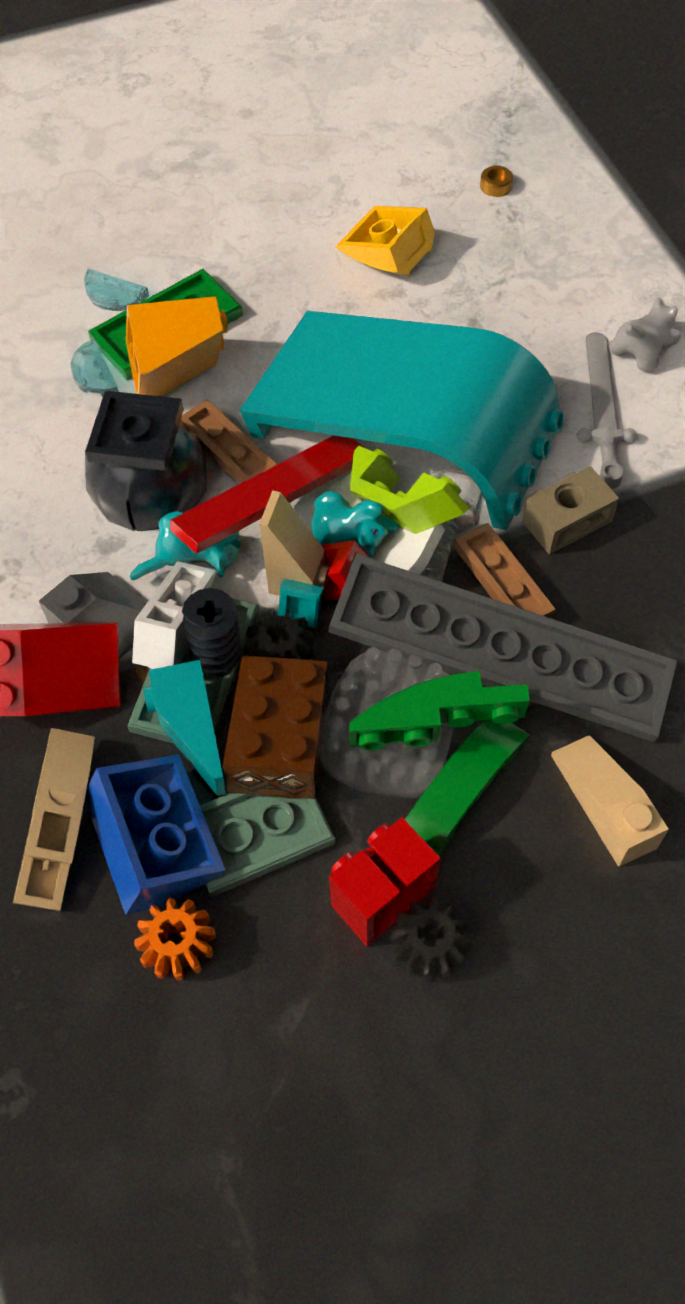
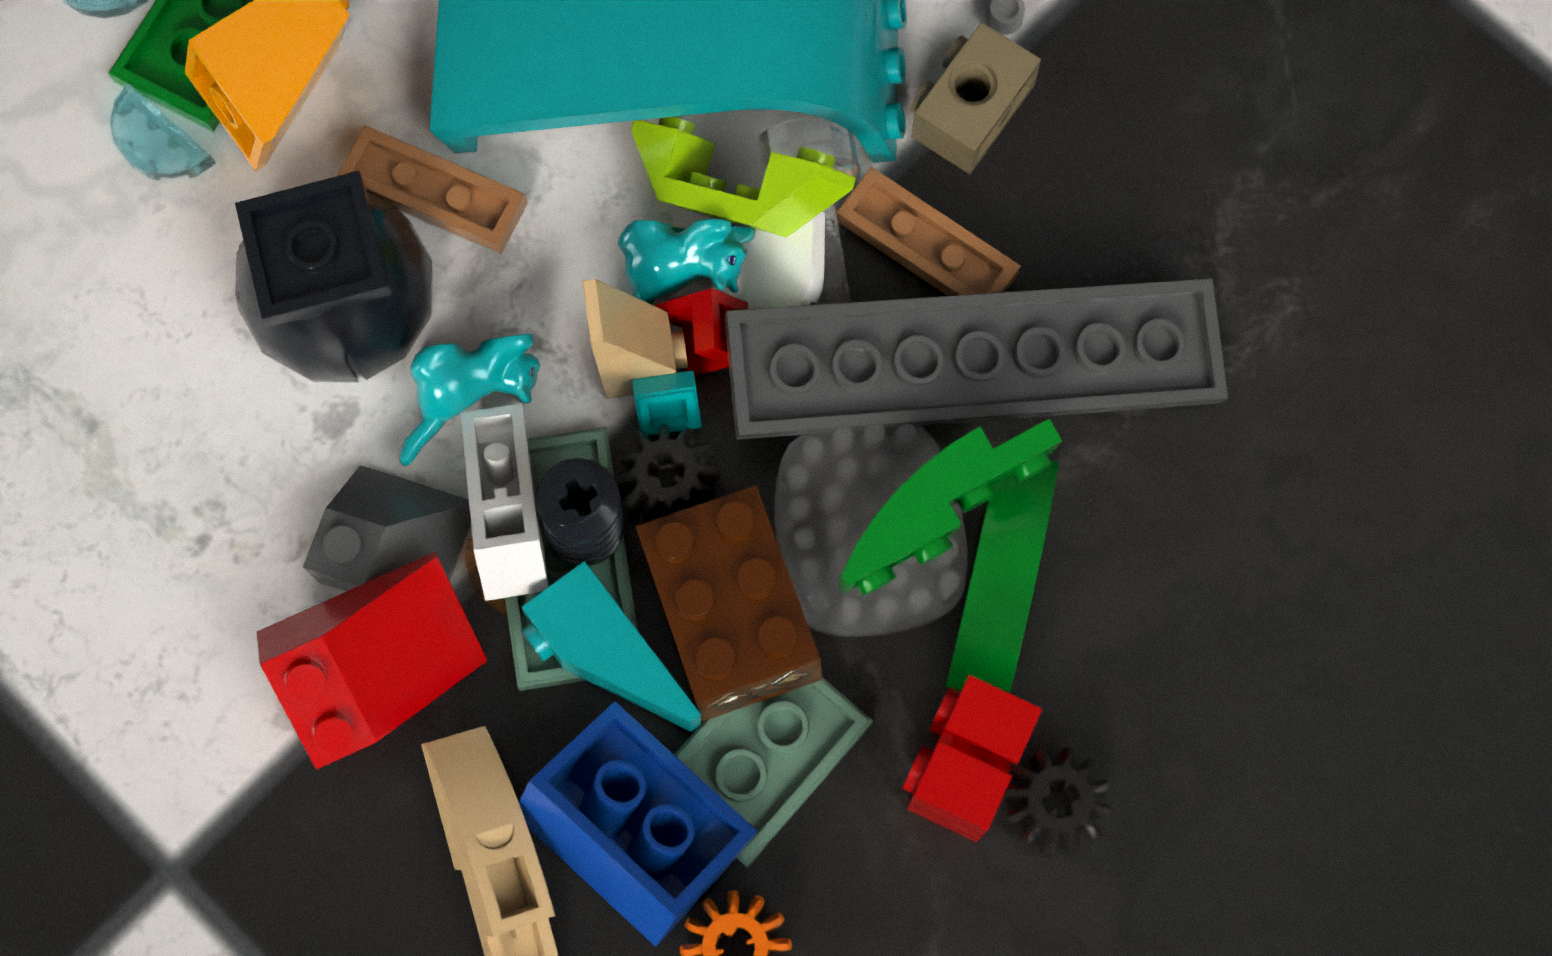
camera: 25 degrees left, 15 degrees up
red tile [170,435,365,554] -> none
tan slope [551,735,669,867] -> none

